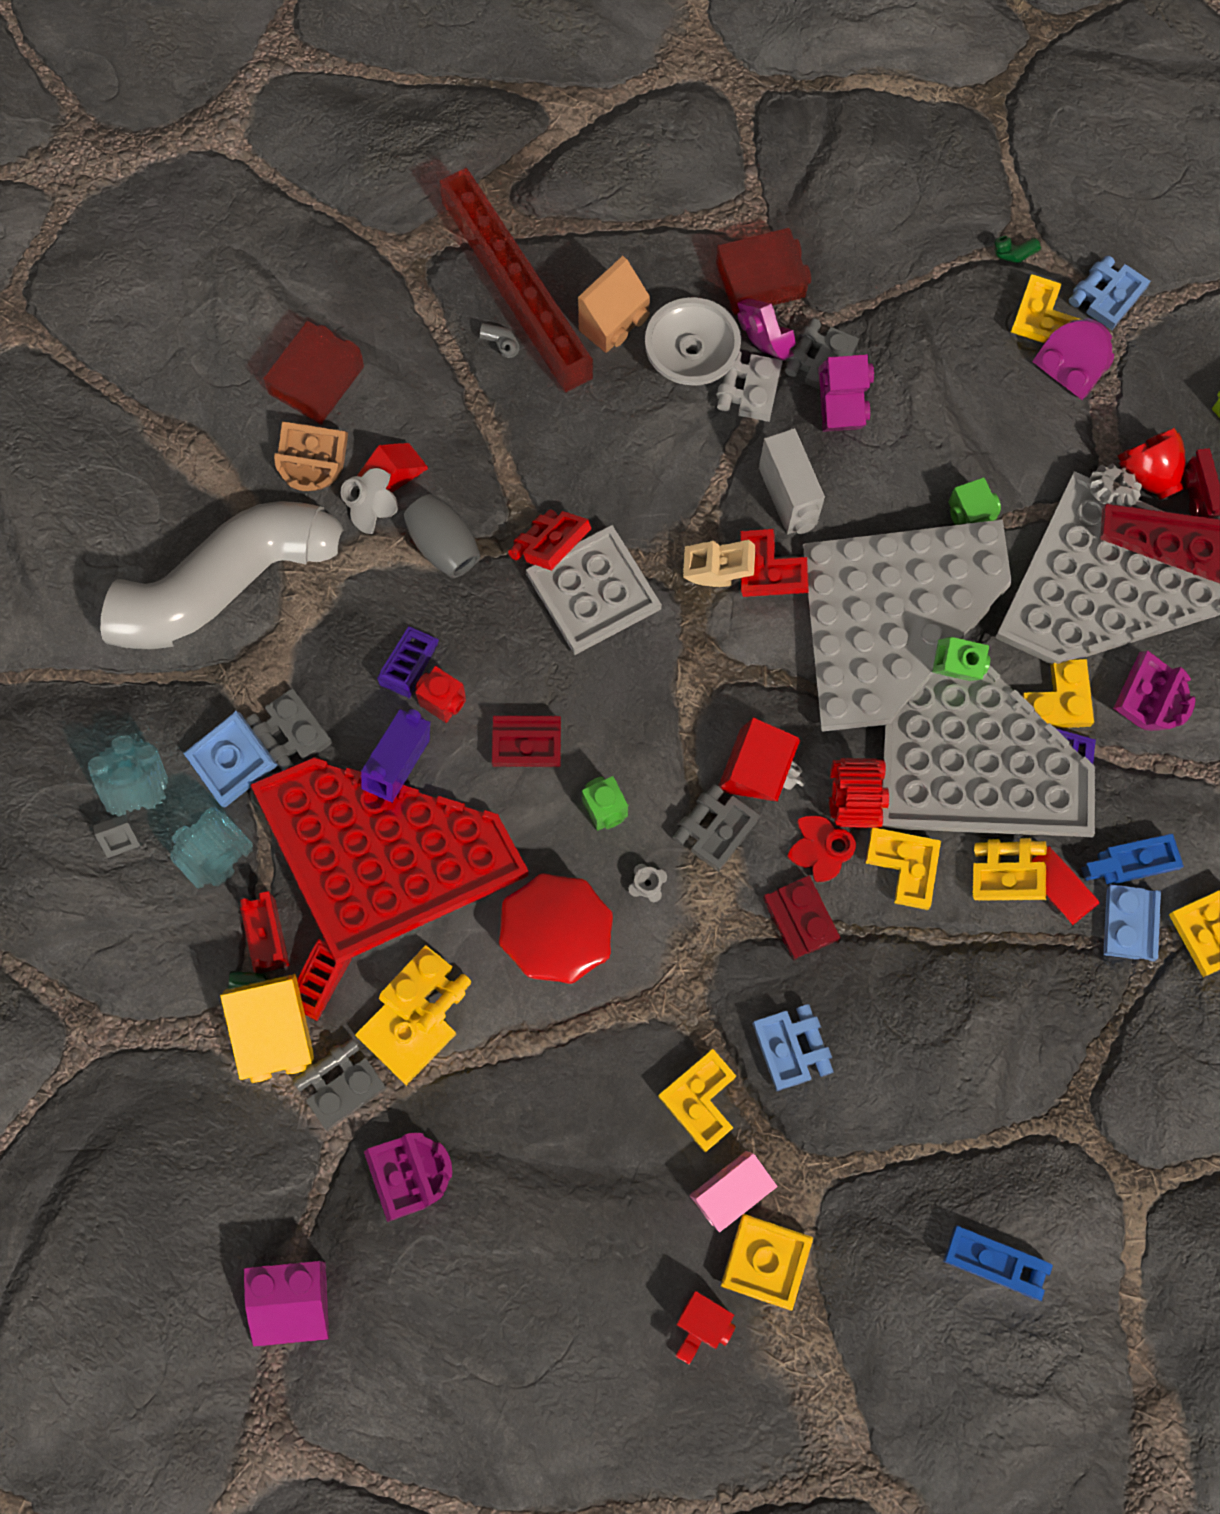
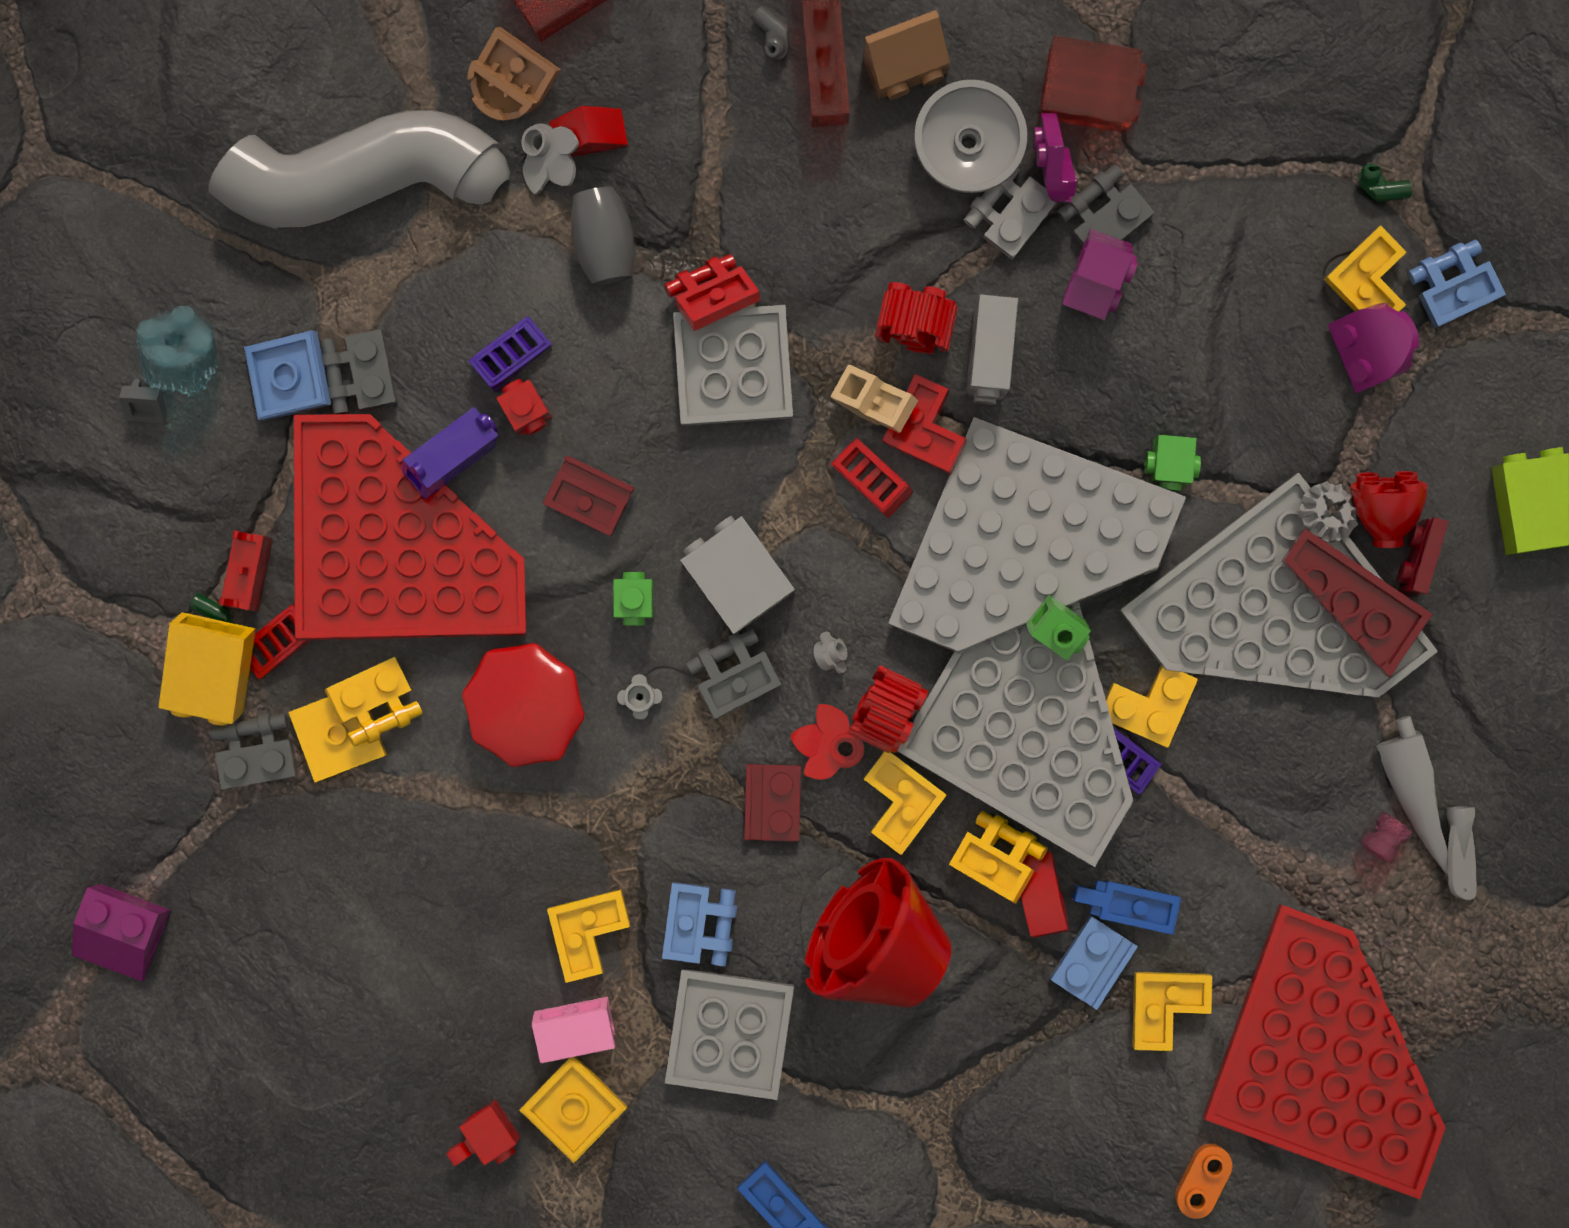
camera: 30 degrees right, 15 degrees up
clear light blue brick [170,807,253,889] -> none
magenta slope [364,1133,452,1222] -> none
red slope [719,718,800,802] -> none
magenta slope [1113,650,1195,731] -> none
none -> light grey plate [665,968,794,1100]
none -> light grey brick [680,516,795,634]
none -> red cone [804,858,952,1008]
none -> red slope [831,437,913,518]
none -> red brick [875,282,958,355]

